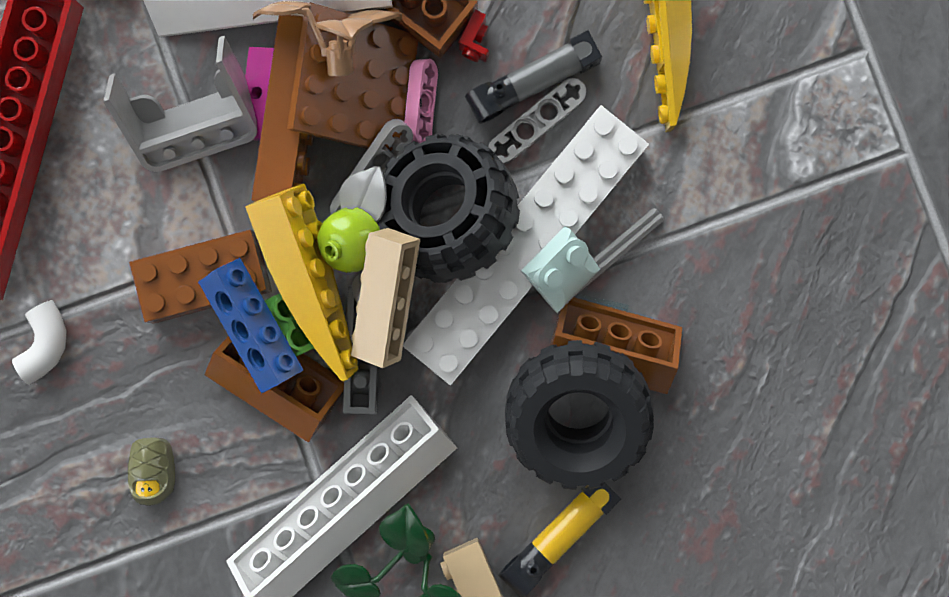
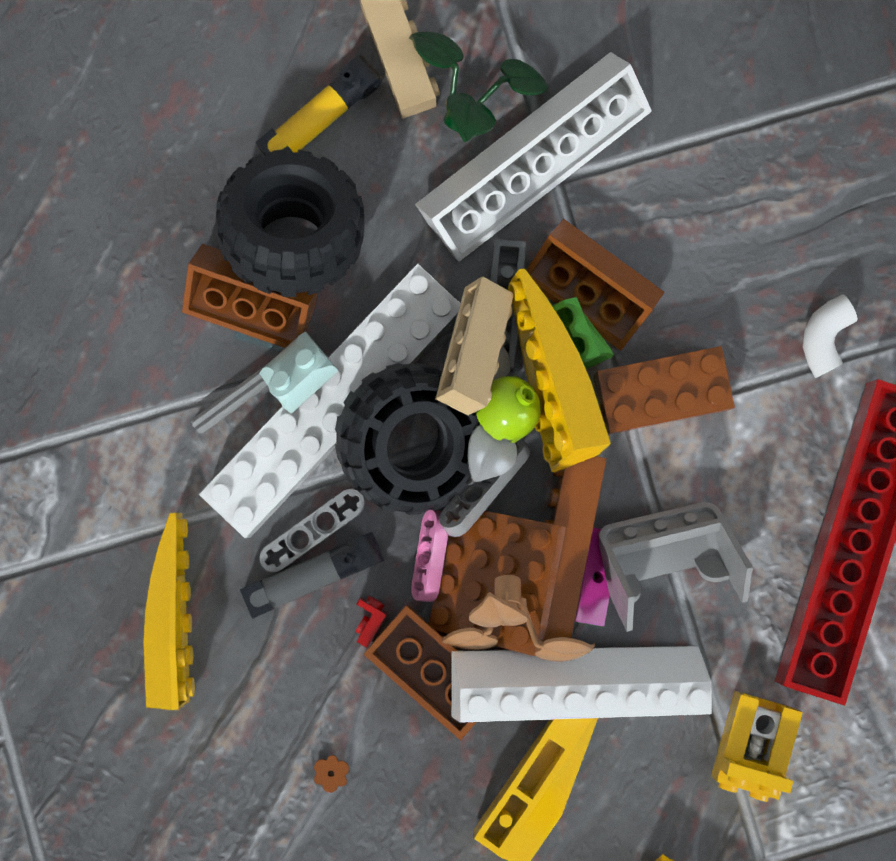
camera: 175 degrees left, 0 degrees up
olive piece [128,437,175,506] -> none
blue brick [198,258,303,394] -> none

